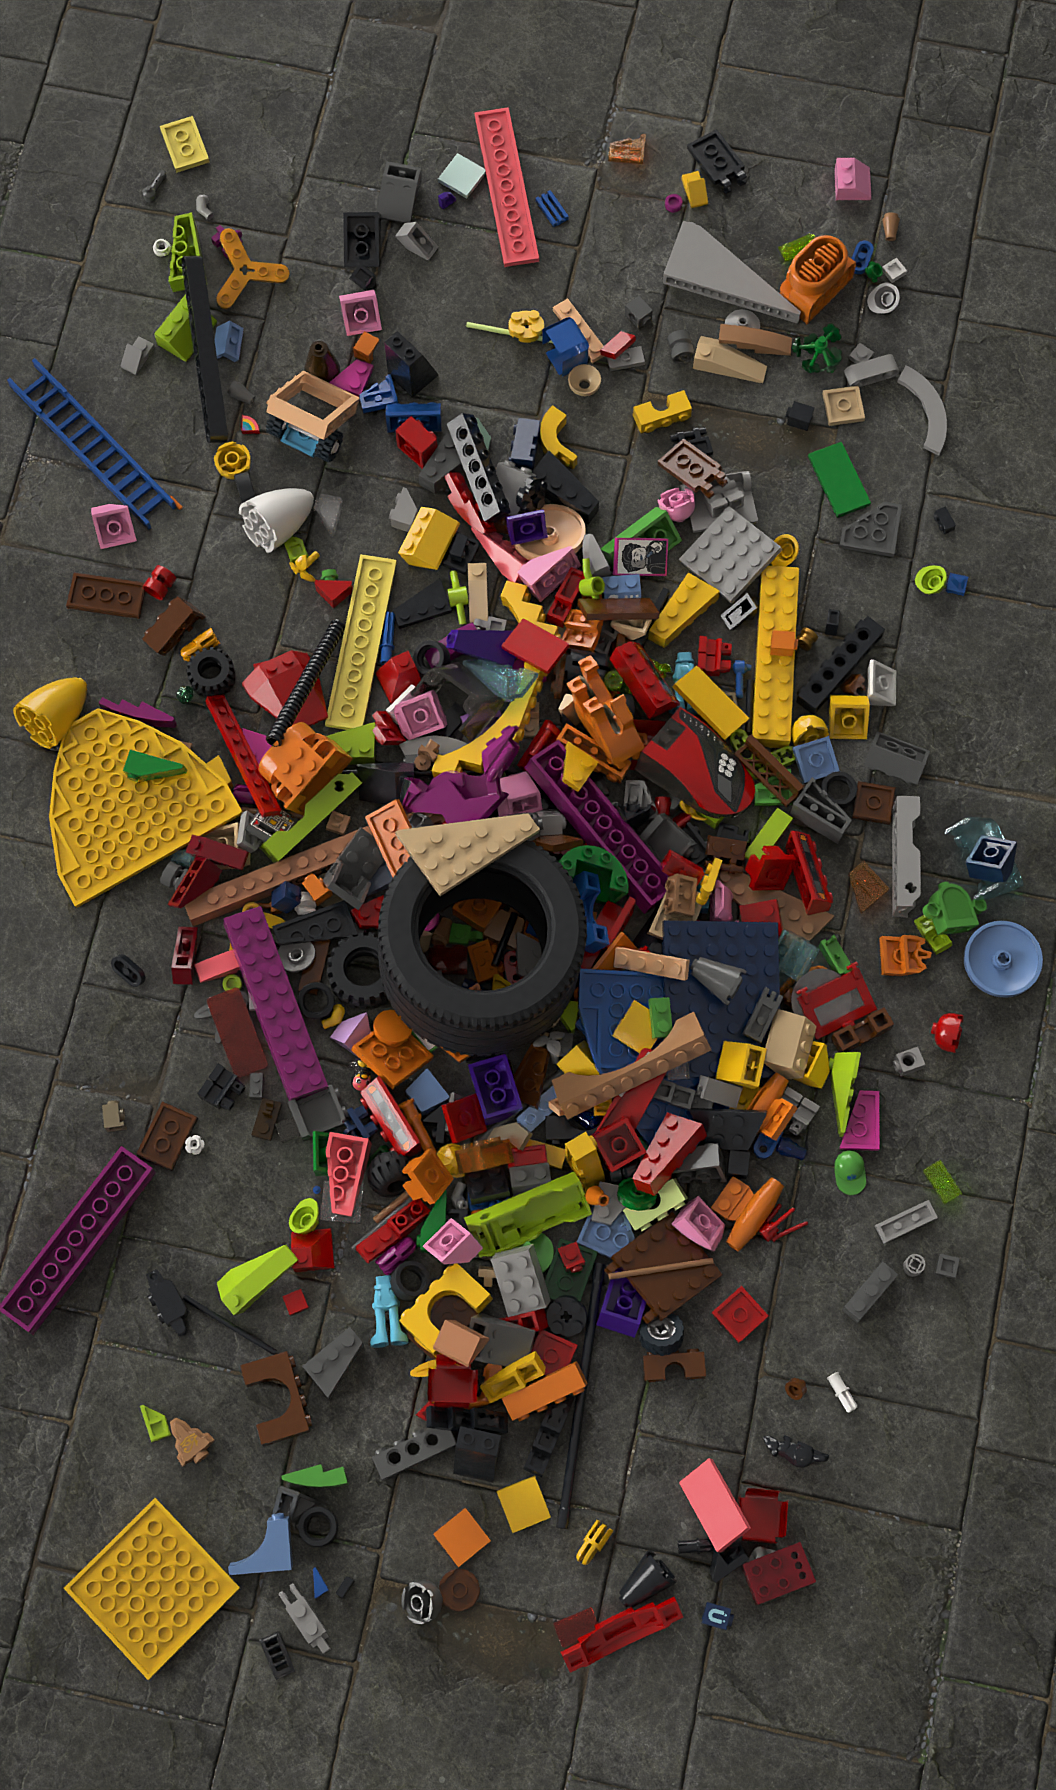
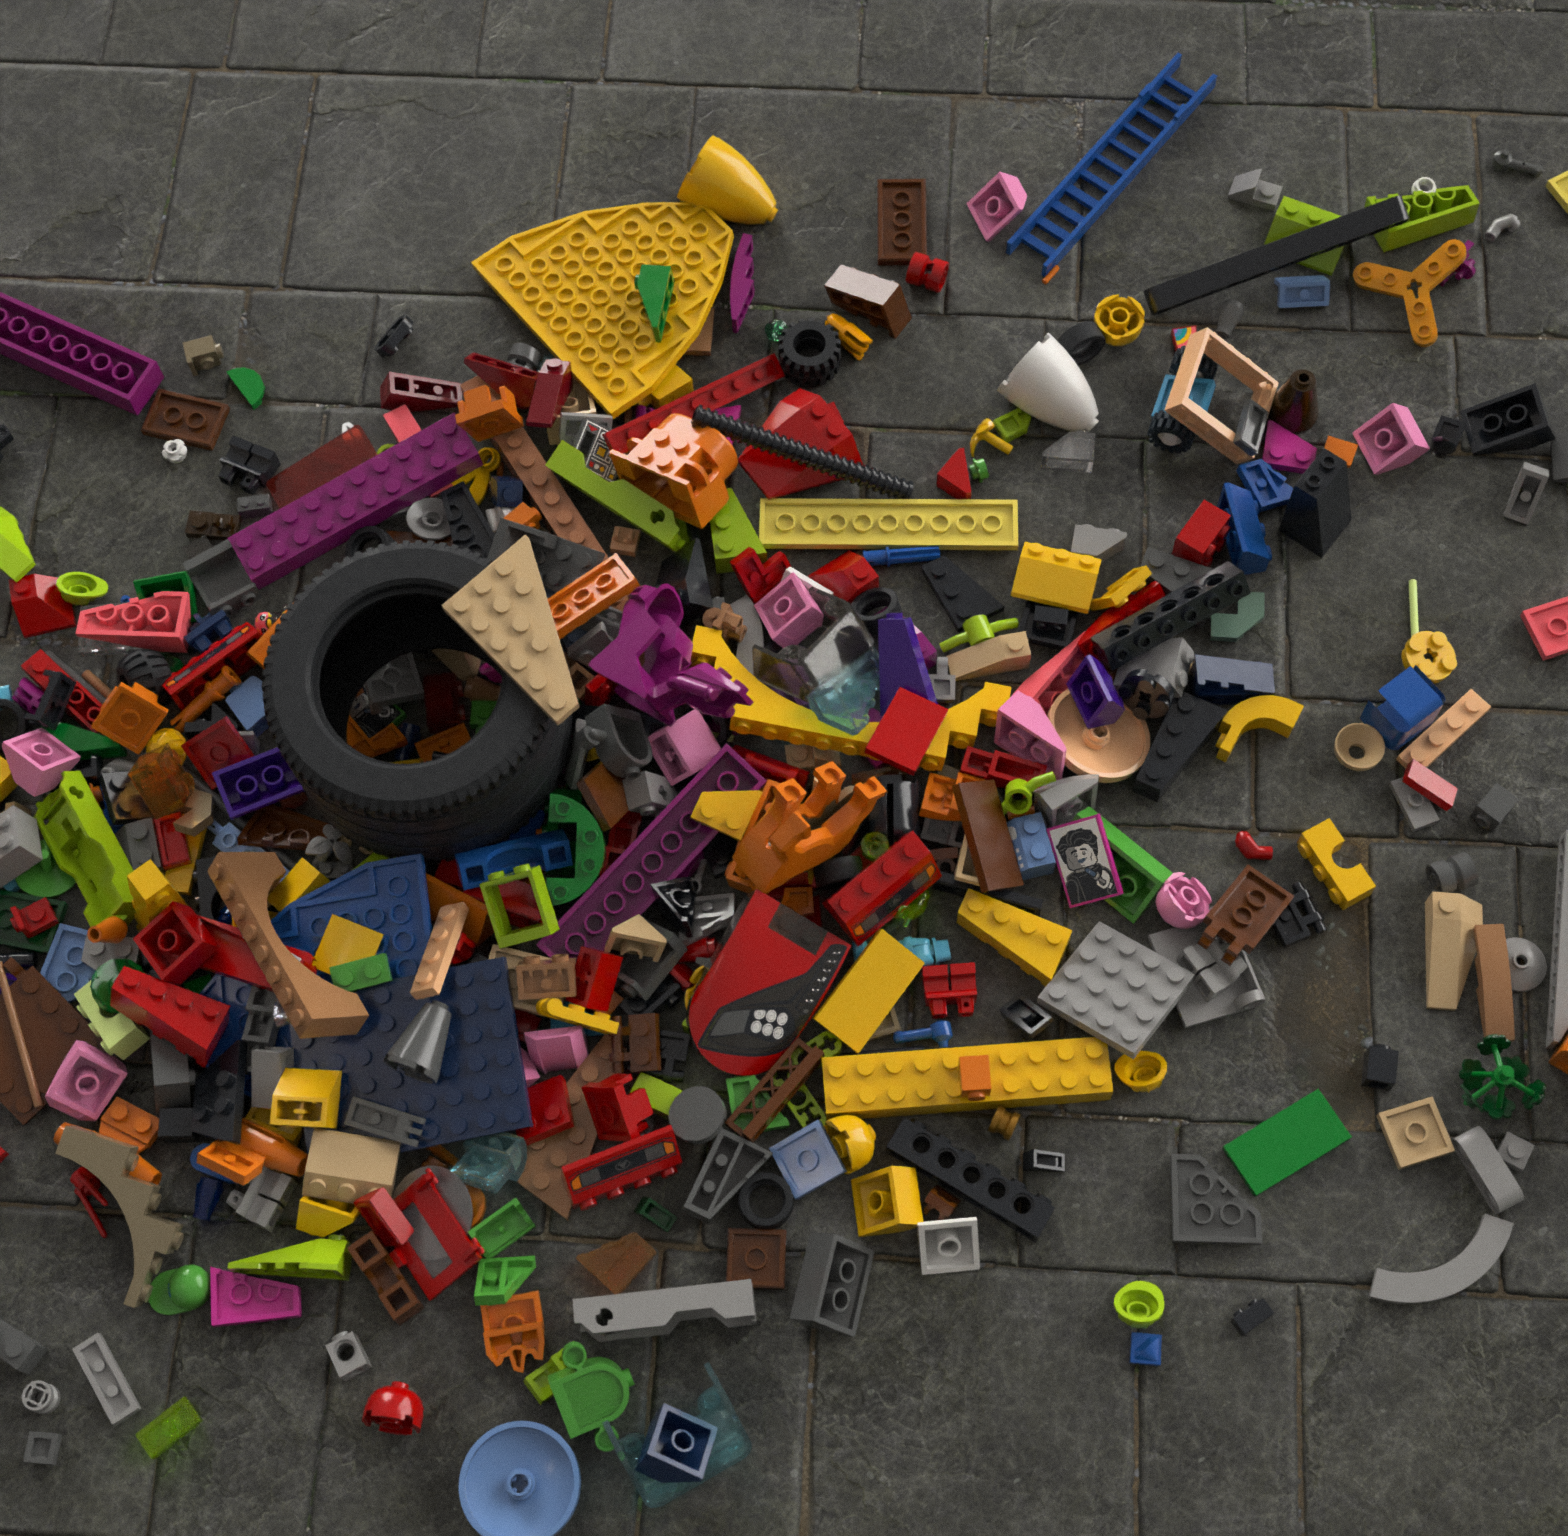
camera: 85 degrees right, 5 degrees down
none -> black hinge [23,669,76,731]
none -> dark tan arch [55,1125,184,1308]
none -> green tile [226,367,265,410]
none -> red slope [353,1187,414,1247]
none -> orange panel [455,385,524,442]
none -> bright green wing [474,1256,536,1306]
none -> lime window [479,863,559,949]
none -> tan slope [604,914,667,962]
none -> dark green piece [633,1196,678,1233]
none -> dark grey tile [668,1086,726,1144]
none -> yellow wing [1090,565,1152,611]
none -> dark grey tile [1233,399,1269,456]
none -> red arm [1235,831,1273,860]

